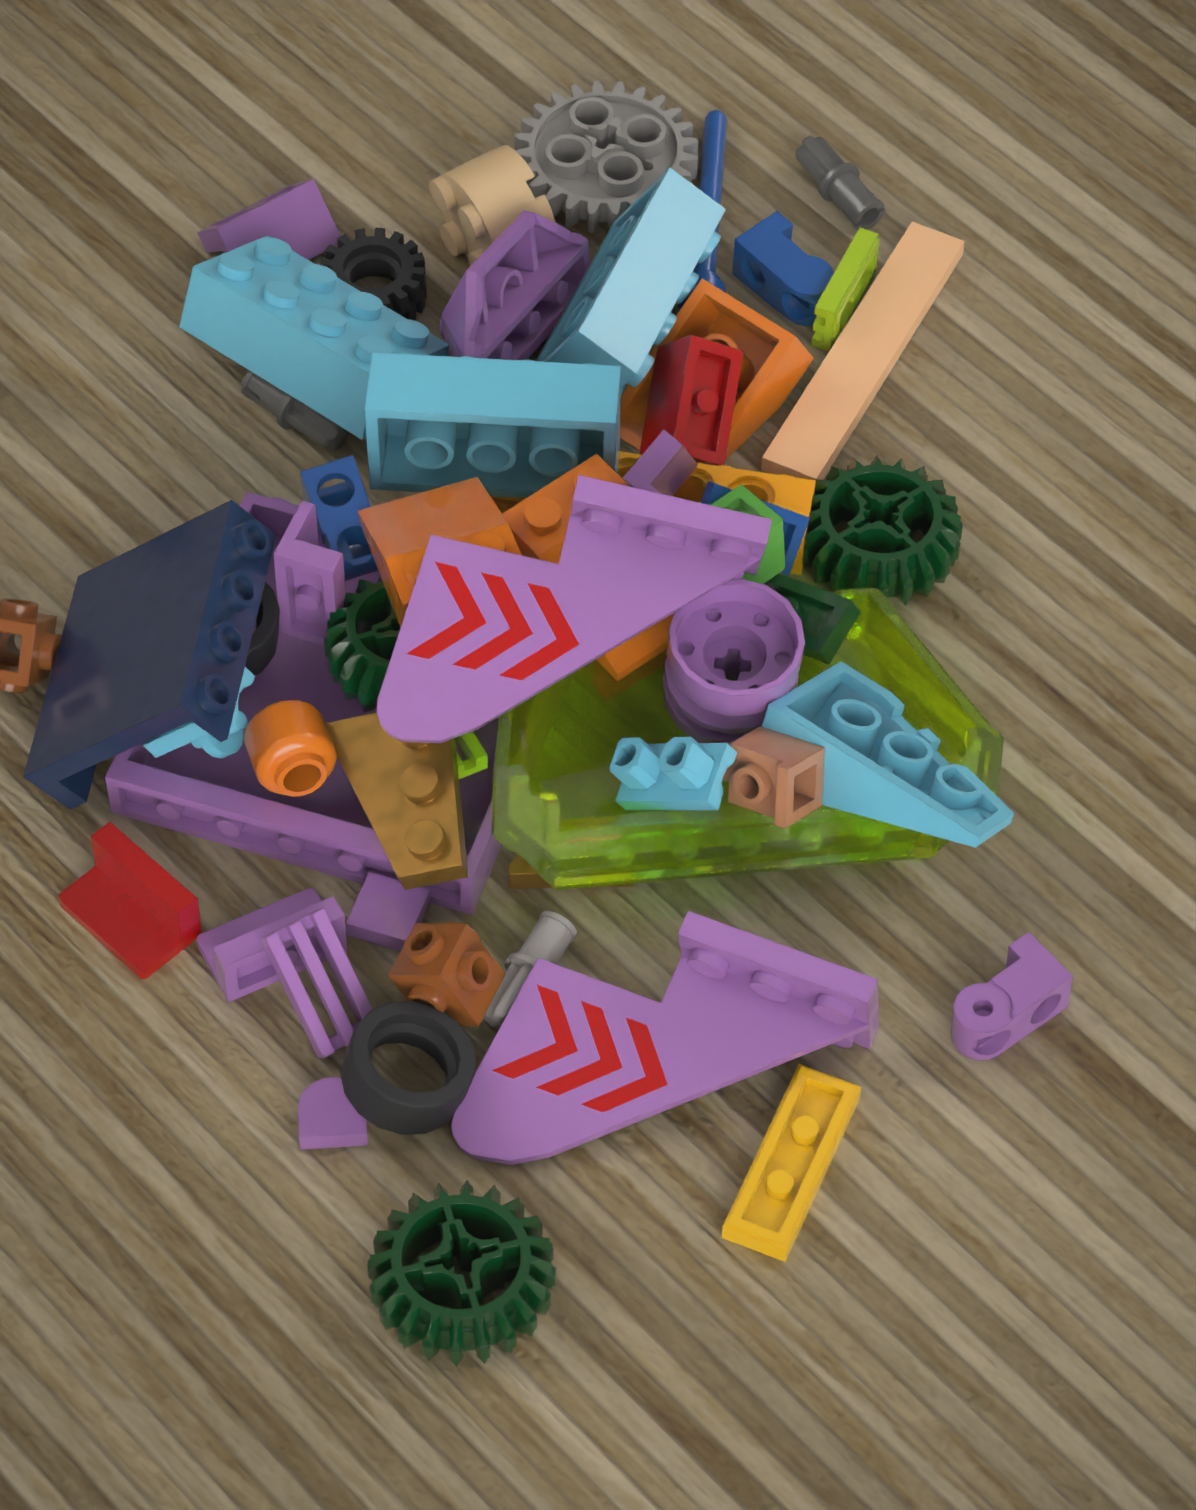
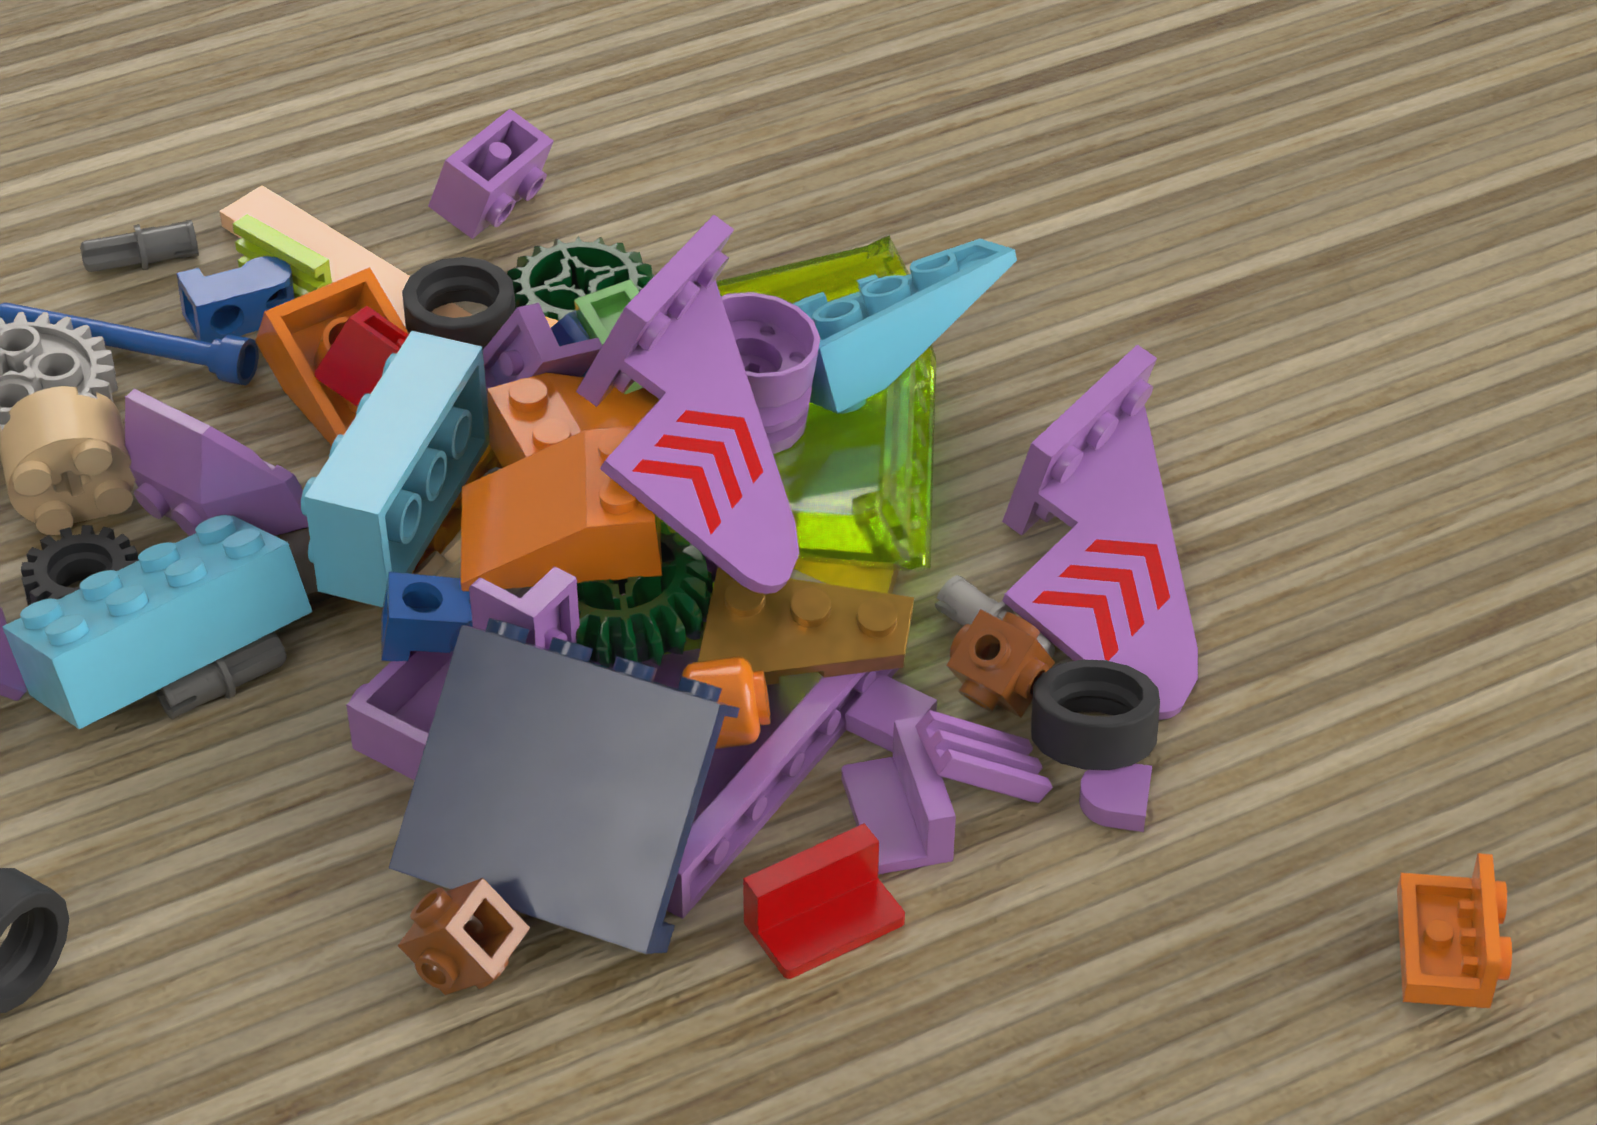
camera: 75 degrees left, 10 degrees down
dark green gear [367,1180,556,1367] -> none
medium azure brick [536,167,726,395] -> none
medium azure hips [609,737,737,819] -> none
nougat brick [722,726,825,829] -> none
yellow tile [722,1064,861,1262] -> none
medium lavender leg [951,932,1073,1060] -> none
none -> black tyre [402,257,516,350]
none -> medium lavender brick [428,109,554,239]
none -> orange bracket [1397,853,1512,1008]

